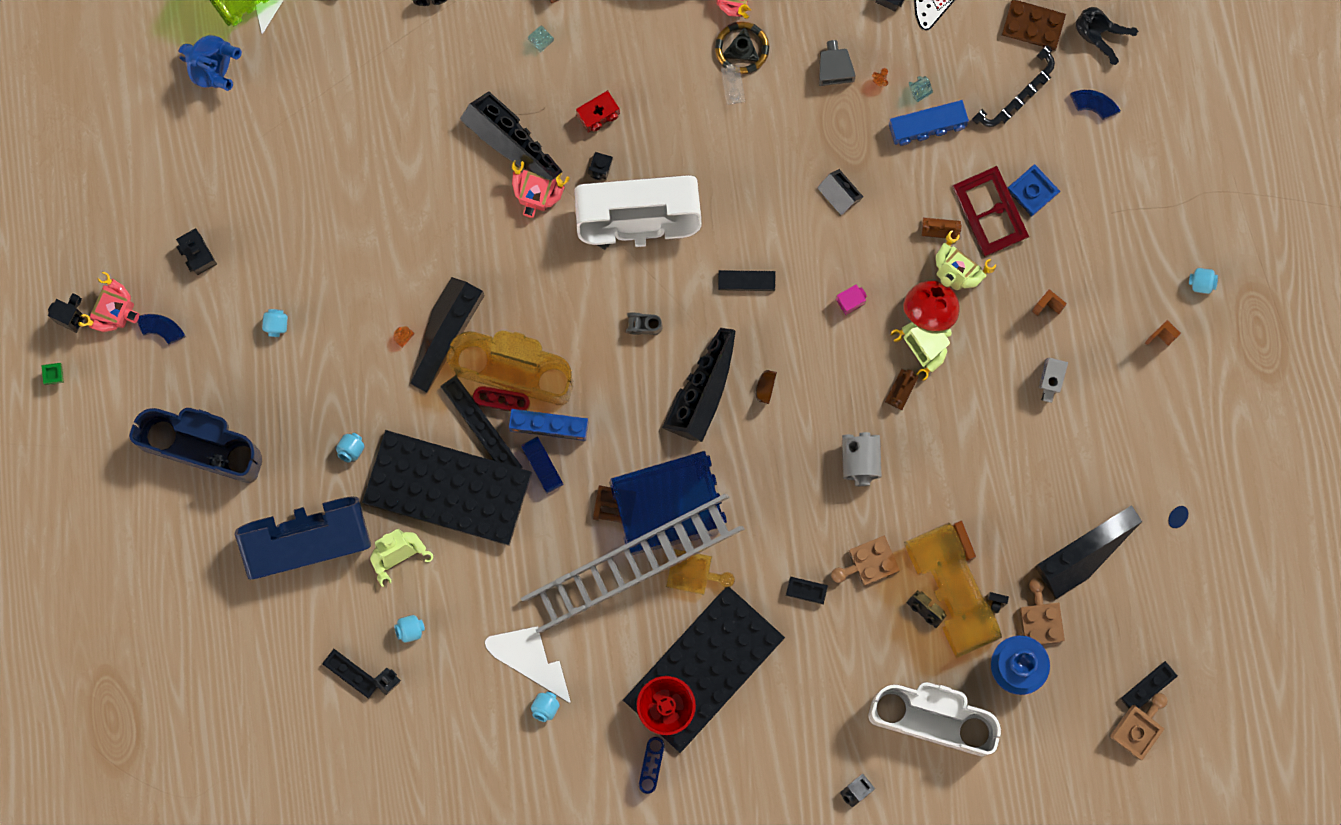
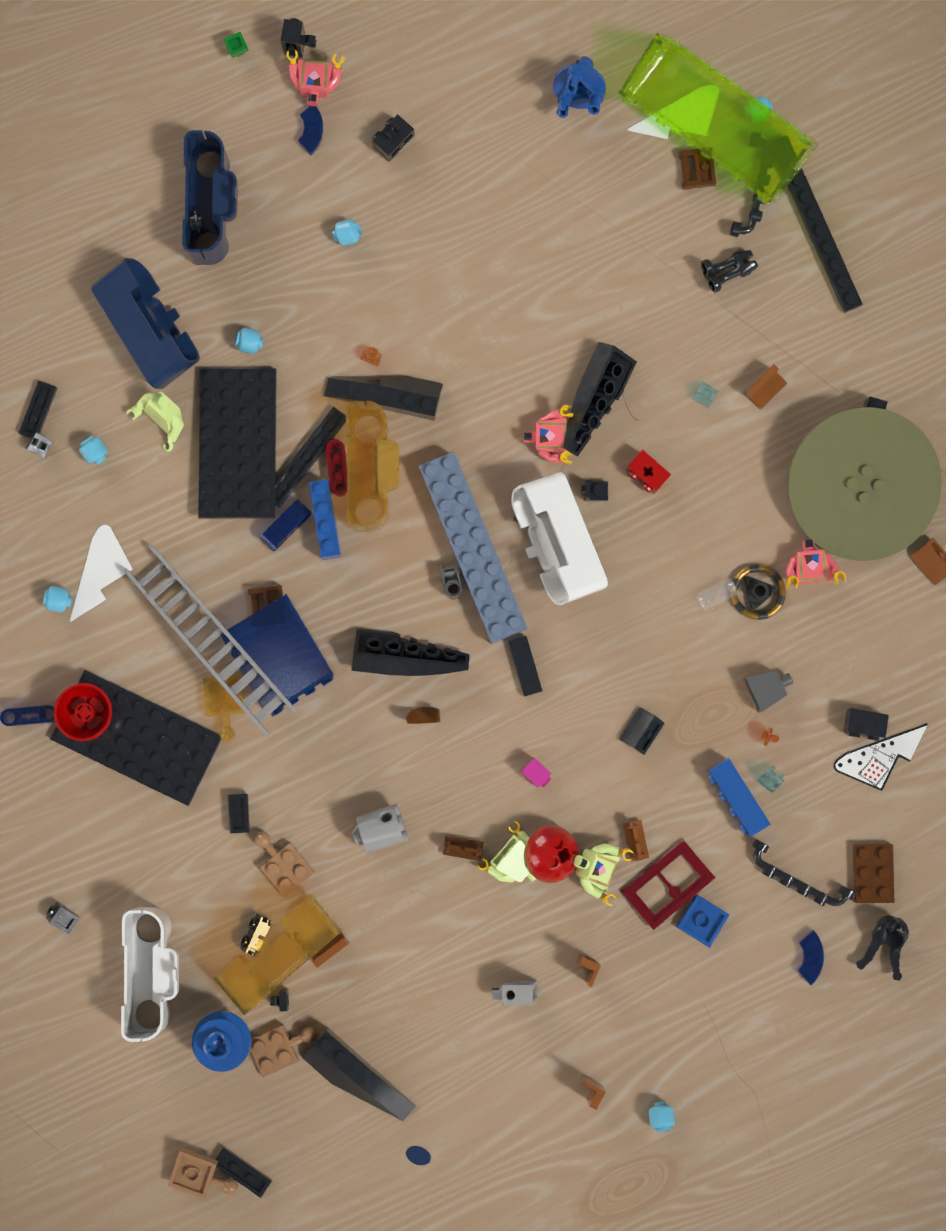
camera: 70 degrees right, 5 degrees up
none -> sand blue brick [419,452,527,644]

